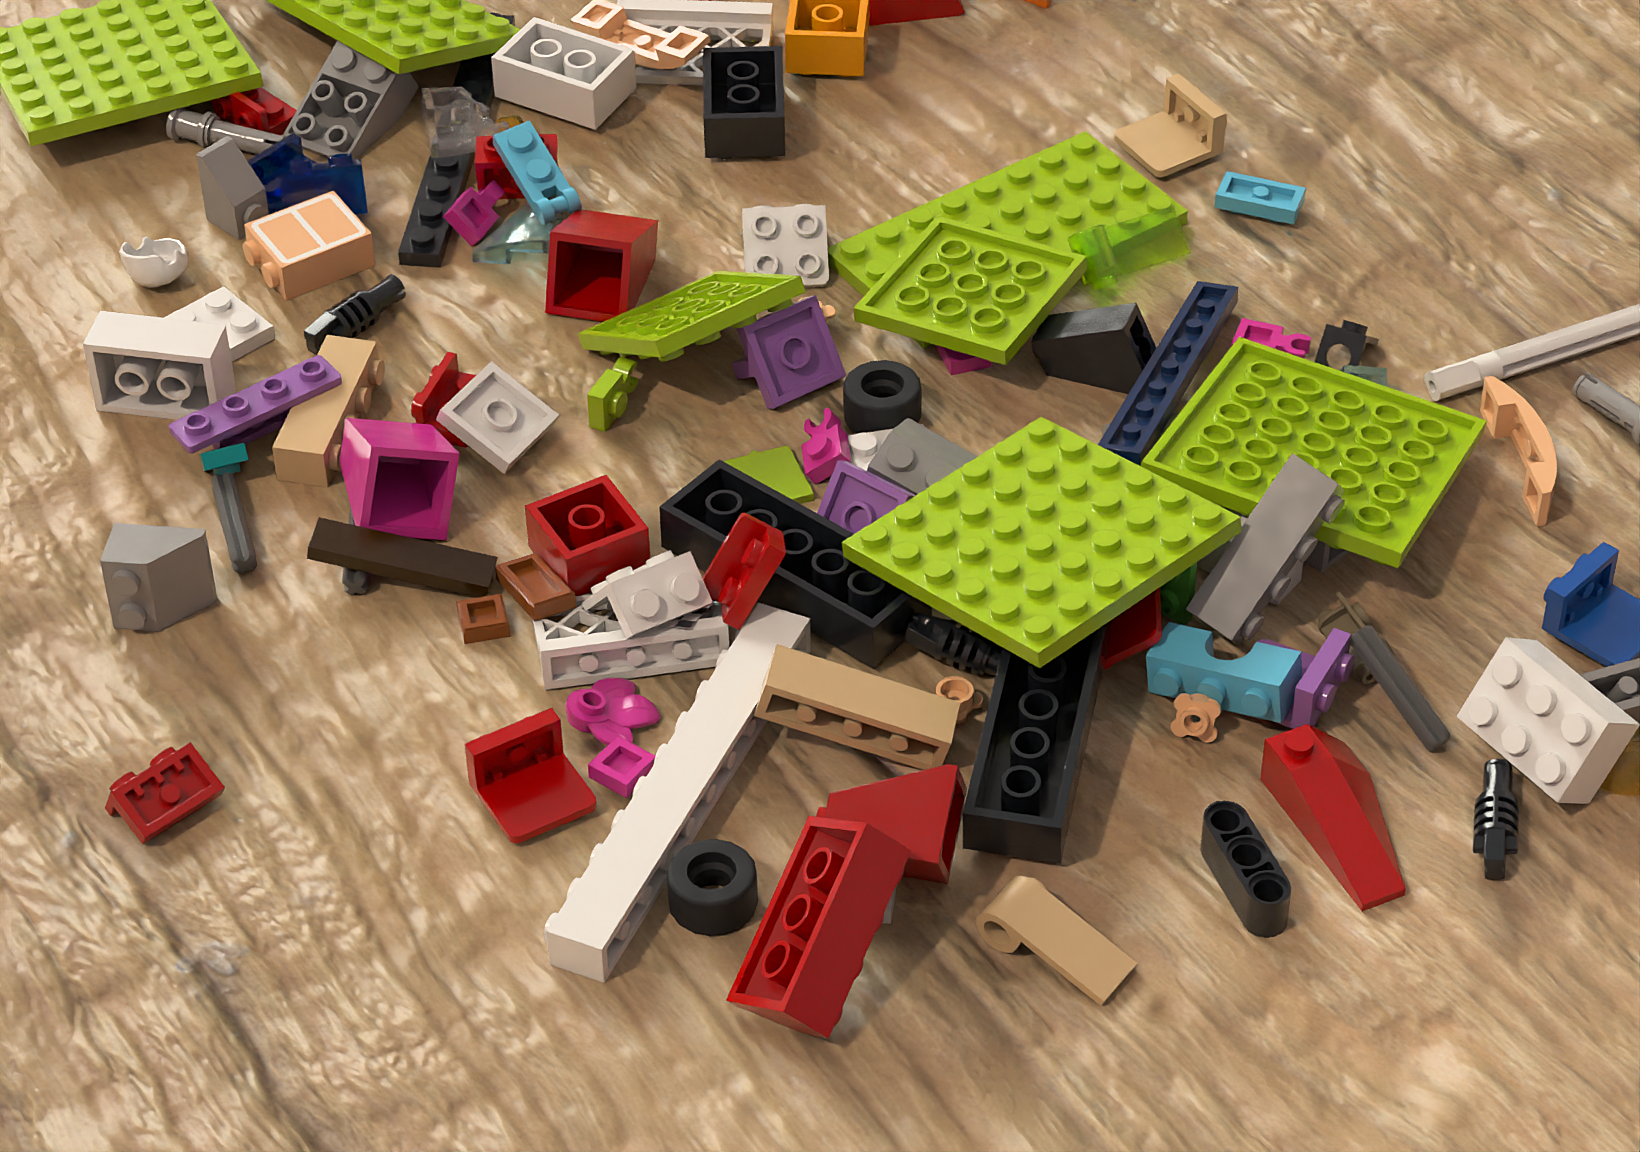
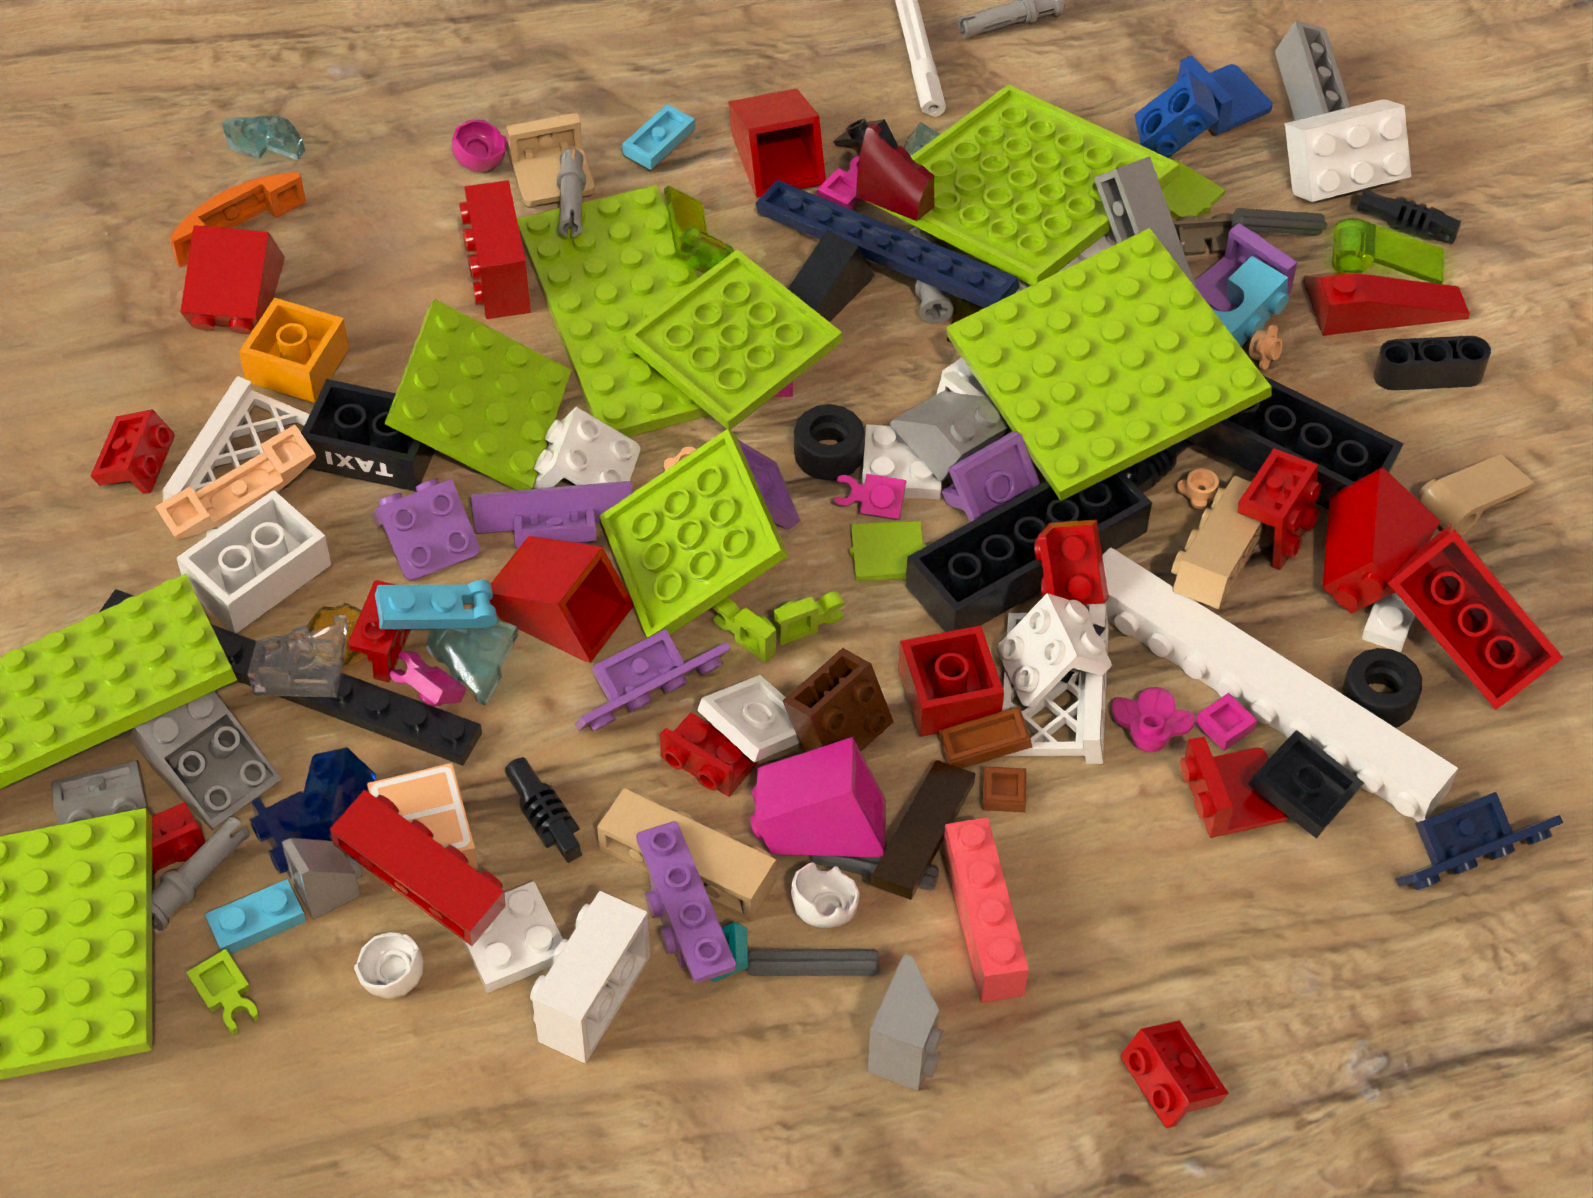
camera: 75 degrees left, 10 degrees up
light nougat slope [1480,376,1557,527] -> none
none -> light grey bracket [51,760,149,825]
none -> lime plate [186,949,259,1035]
none -> medium azure plate [205,879,306,954]
none -> red brick [330,789,506,946]
none -> medium lavender bracket [372,478,480,581]
none -> lime plate [385,299,571,490]
none -> dark pink hair [451,120,507,172]
none -> red brick [459,180,531,319]
none -> medium lavender bracket [471,481,633,548]
none -> light grey pin [557,149,586,237]
none -> medium lavender bracket [575,629,731,731]
none -> red slope [728,88,826,198]
none -> lime plate [774,591,845,646]
none -> reddish brown brick [783,648,894,753]
none -> white hair [791,862,860,928]
none -> dark red slope [856,123,934,221]
none -> coral brick [943,817,1029,1003]
none -> blue brick [1134,73,1219,158]
none -> lime piece [1162,159,1226,219]
none -> red bracket [1238,448,1321,570]
none -> black plate [1248,730,1364,839]
none -> clear neon green door [1332,218,1444,284]
none -> dark blue bracket [1396,792,1563,890]

